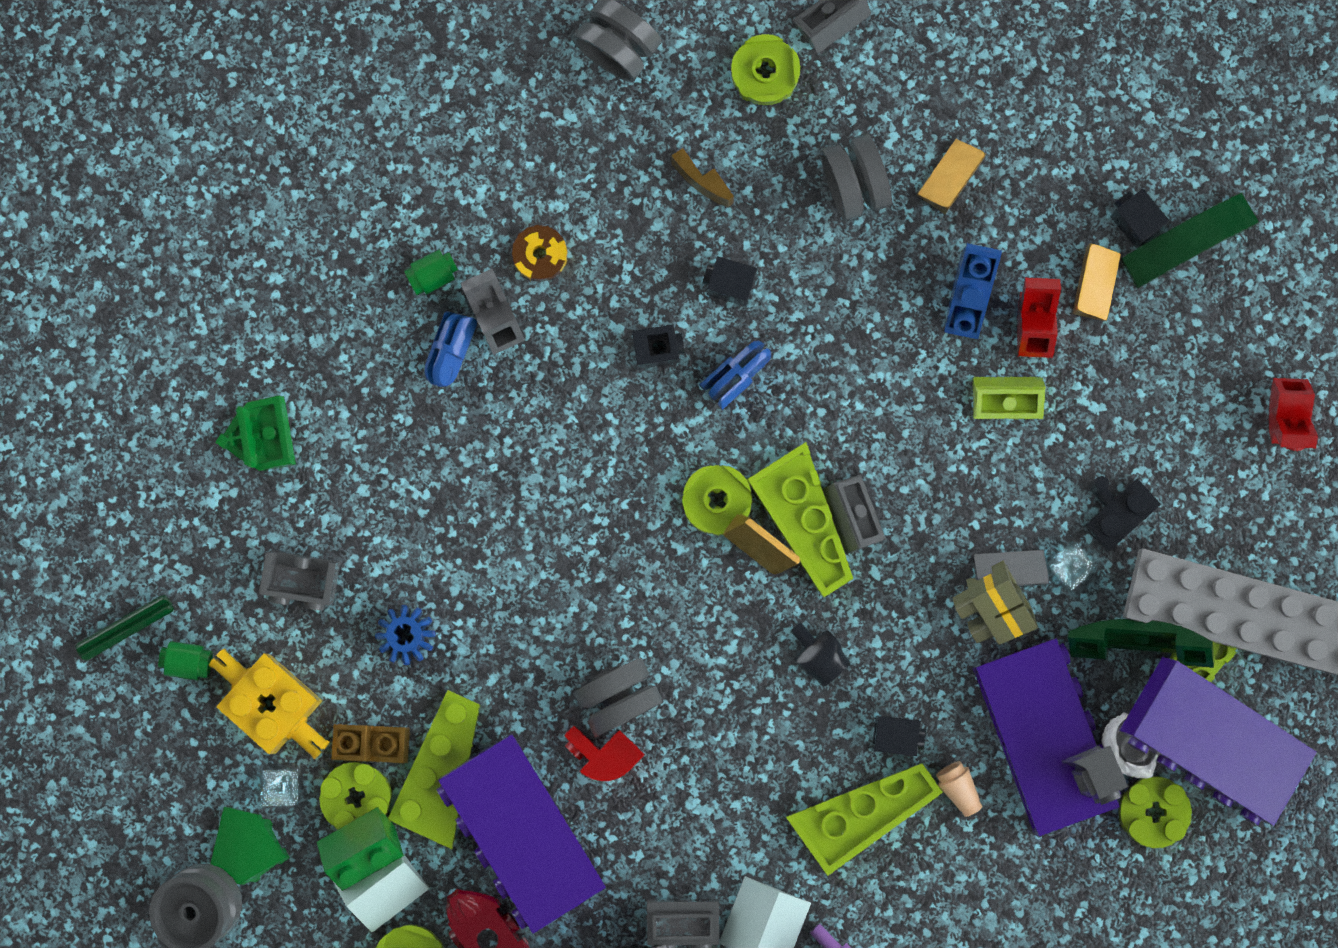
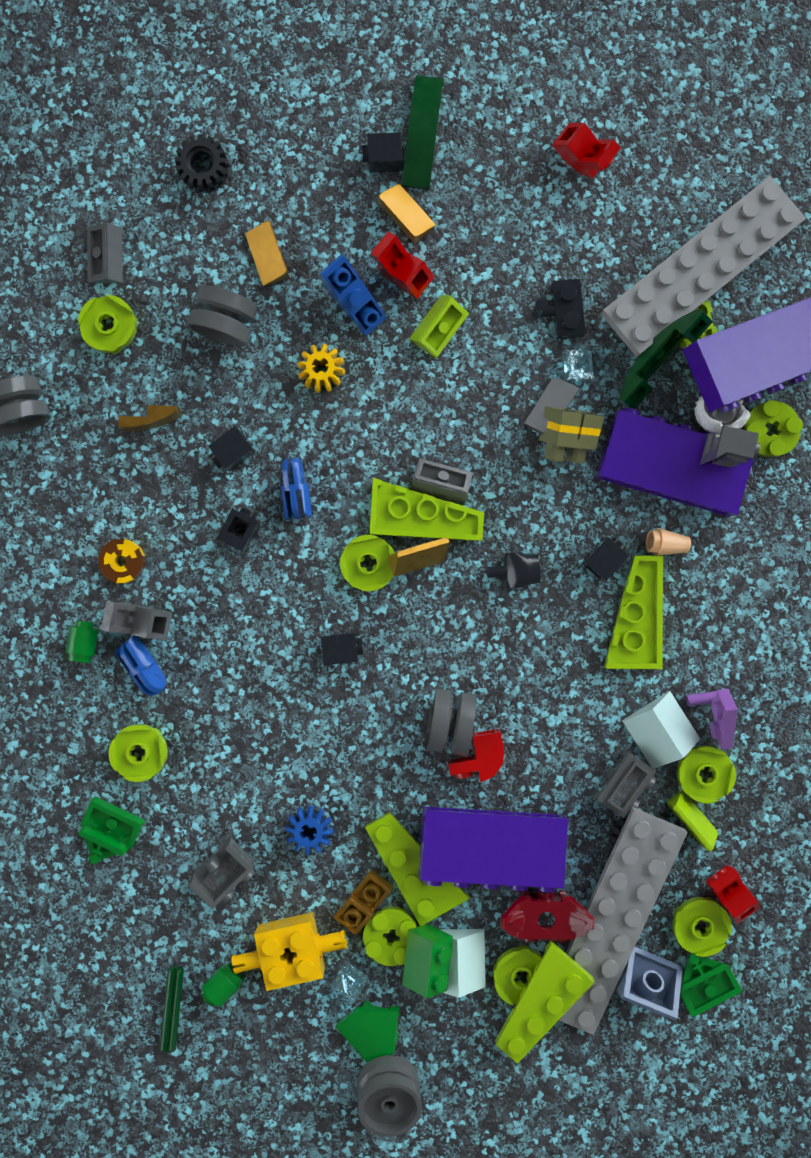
camera: 60 degrees left, 5 degrees up
none -> lime plate [109,724,168,782]
none -> black tyre [175,134,229,193]
none -> yellow gear [297,344,345,393]
none -> black brick [321,632,363,665]

